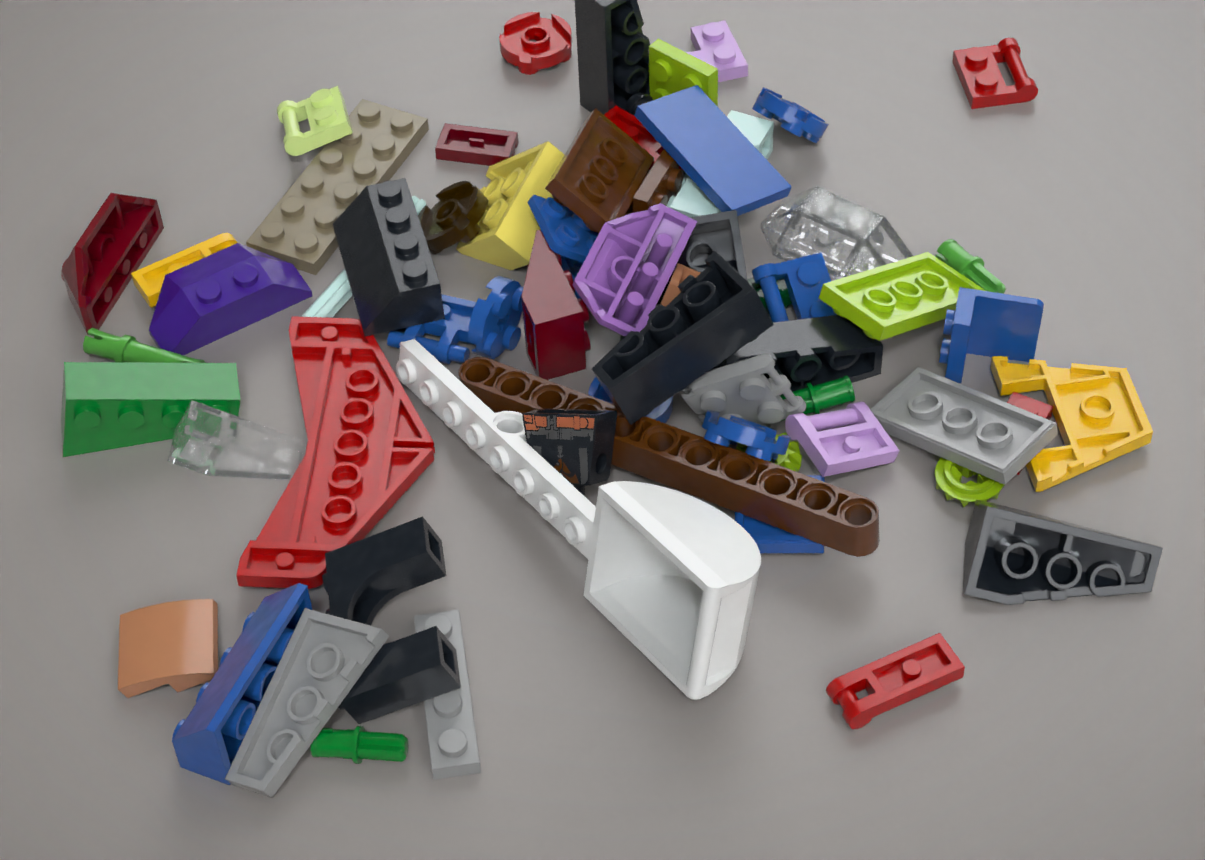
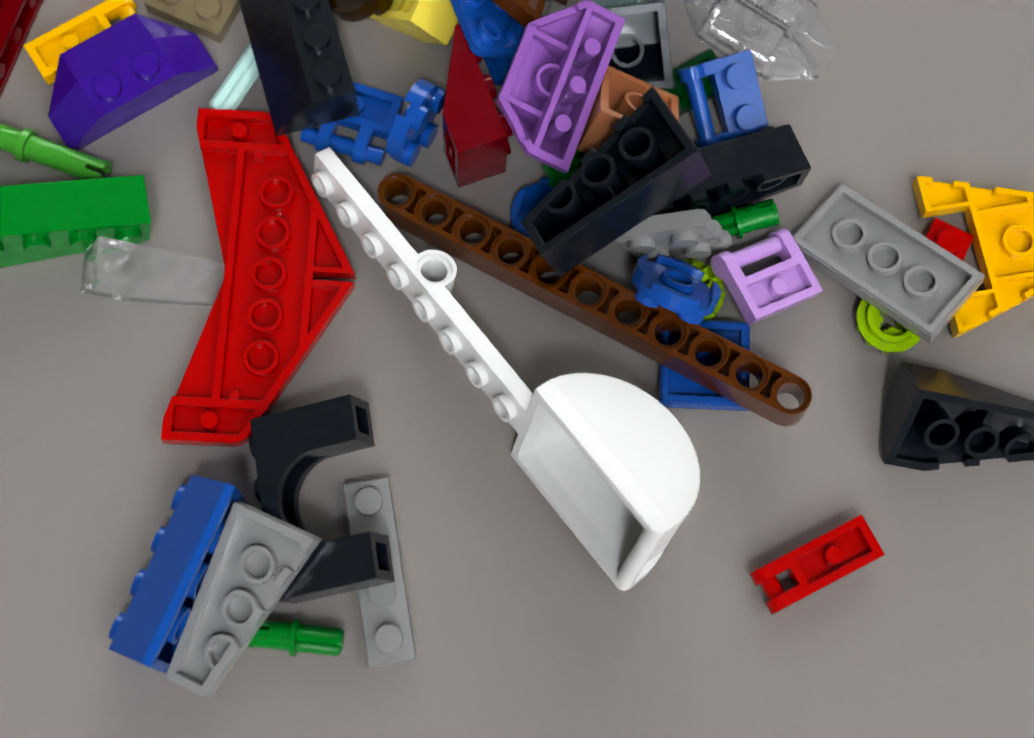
camera: 10 degrees left, 25 degrees up
nougat slope [118,599,218,698] -> none
torso [522,408,617,496] -> none
lime plate [819,252,986,341] -> none
bright green axle [936,239,1006,294] -> none
blue bracket [939,287,1044,383] -> none

